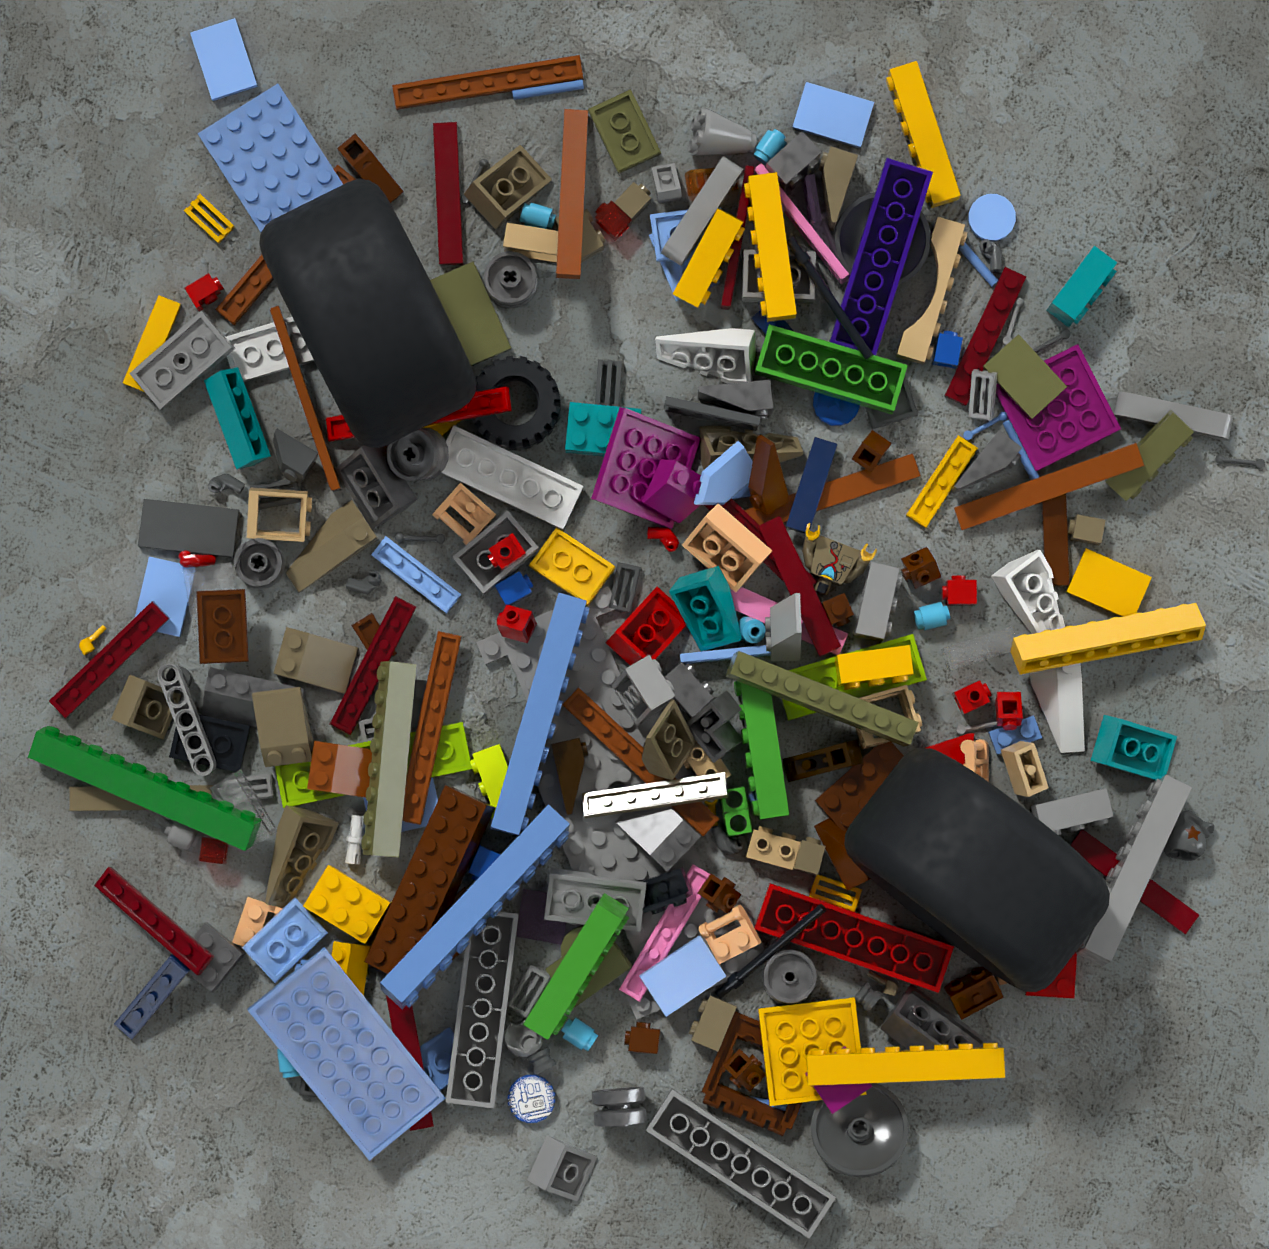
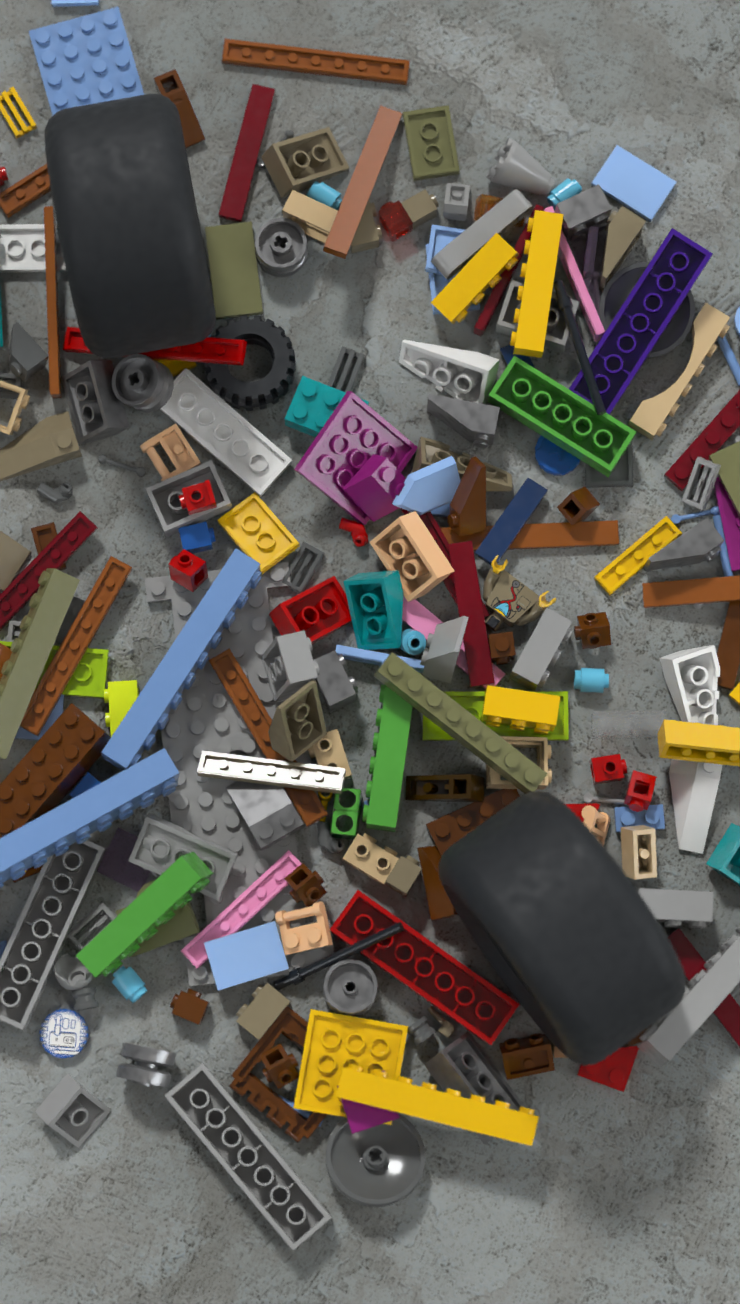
camera: 15 degrees right, 5 degrees down
light blue tile [371,536,461,614] -> none
medium blue bar [512,80,584,100] -> none
dark brown slope [551,738,588,816] -> none
black bracket [641,867,693,915] -> none
dark grey tile [664,396,761,431] -> none
flat silver brick [687,691,743,763] -> none
yellow tile [809,874,862,912] -> none
yellow brick [886,61,961,208] -> none
blue brick [932,331,963,369] -> none
red brick [941,575,977,606] -> none

